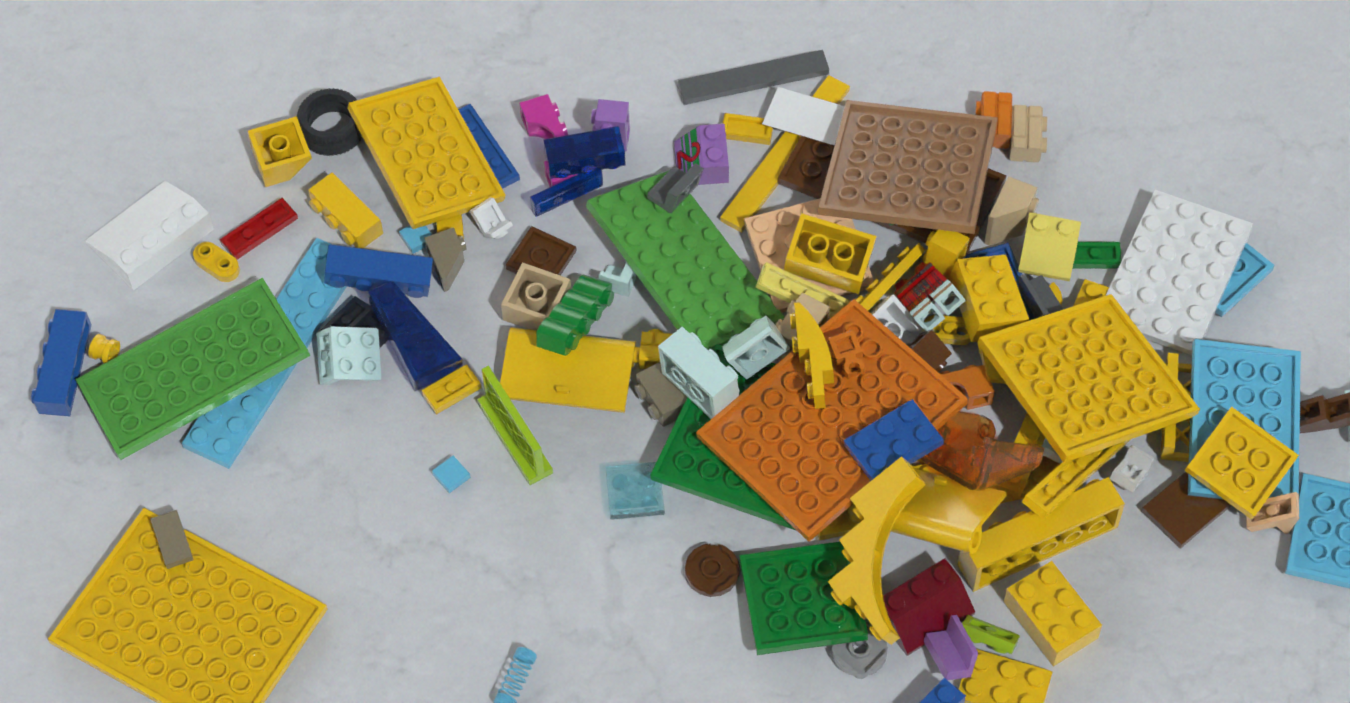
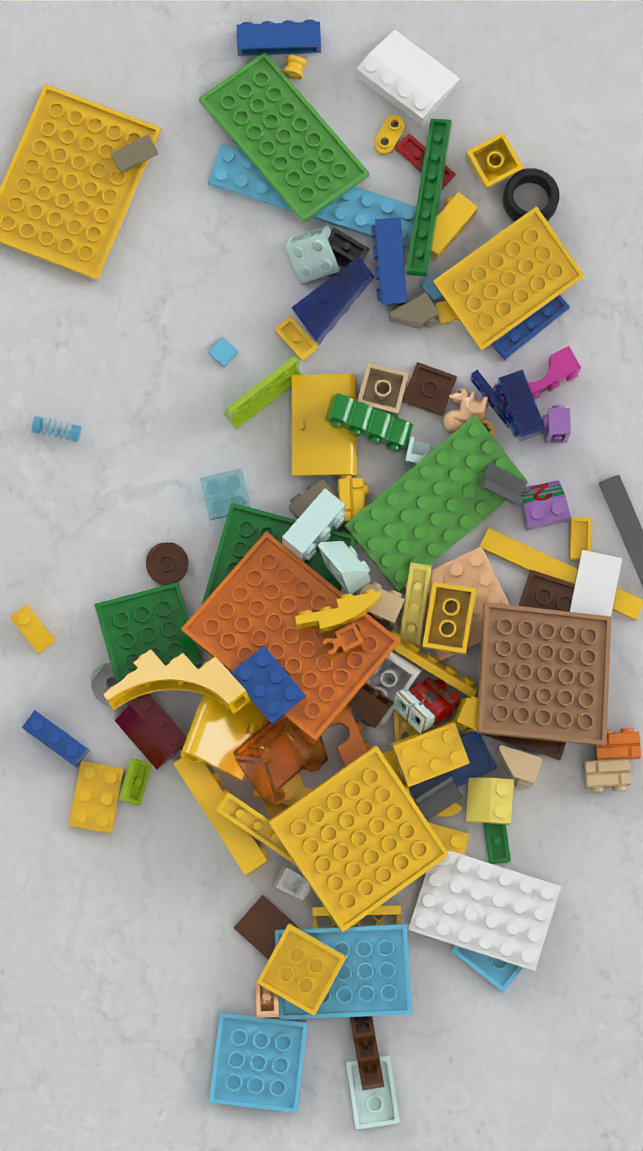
camera: 80 degrees right, 20 degrees up
white bracket [470,197,513,239] -> none
medium lavender panel [924,615,978,680] -> none
yellow brick [1004,561,1102,667] -> none
none -> green tile [406,119,452,277]
none -> light nougat animal [443,388,489,433]

